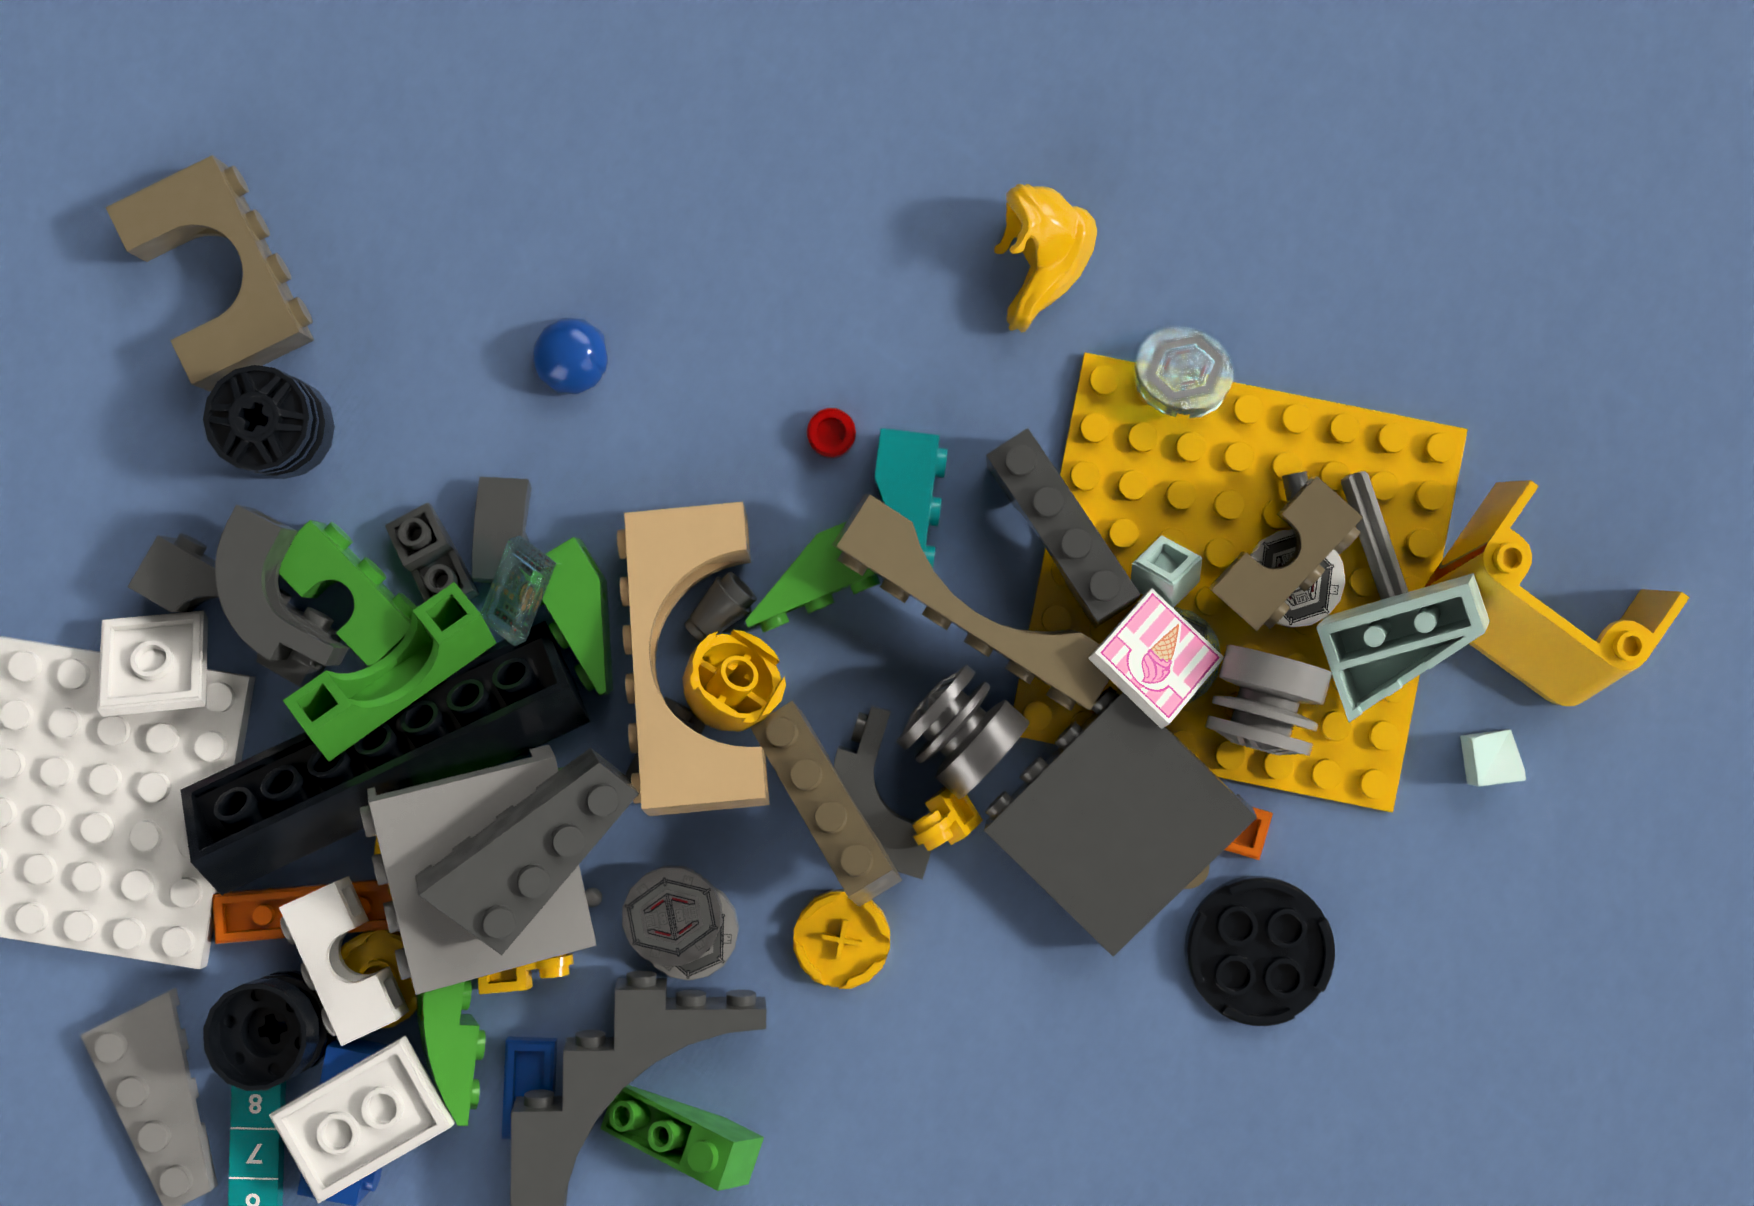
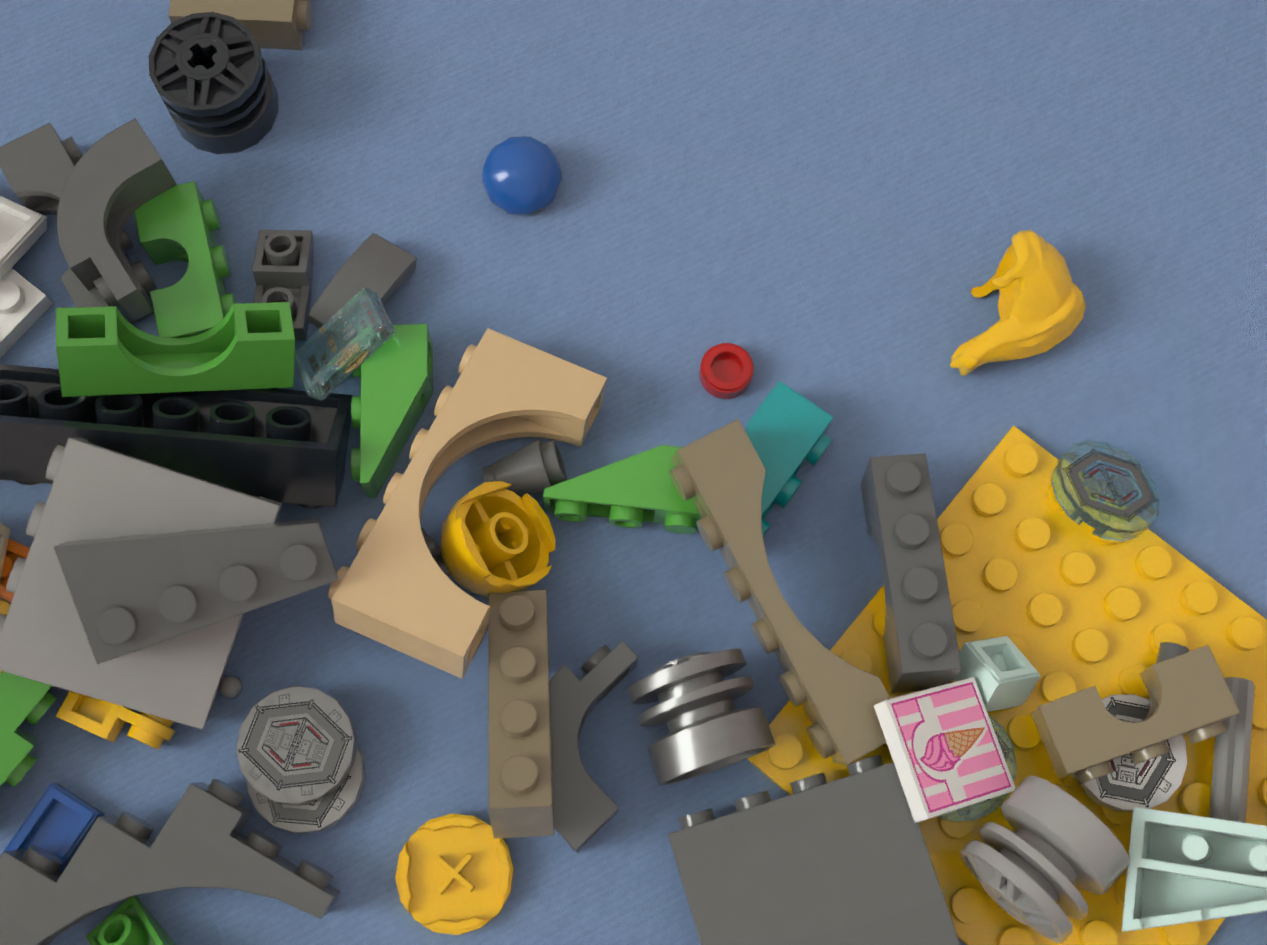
camera: 20 degrees right, 15 degrees down
yellow plate [912,786,983,851] -> none

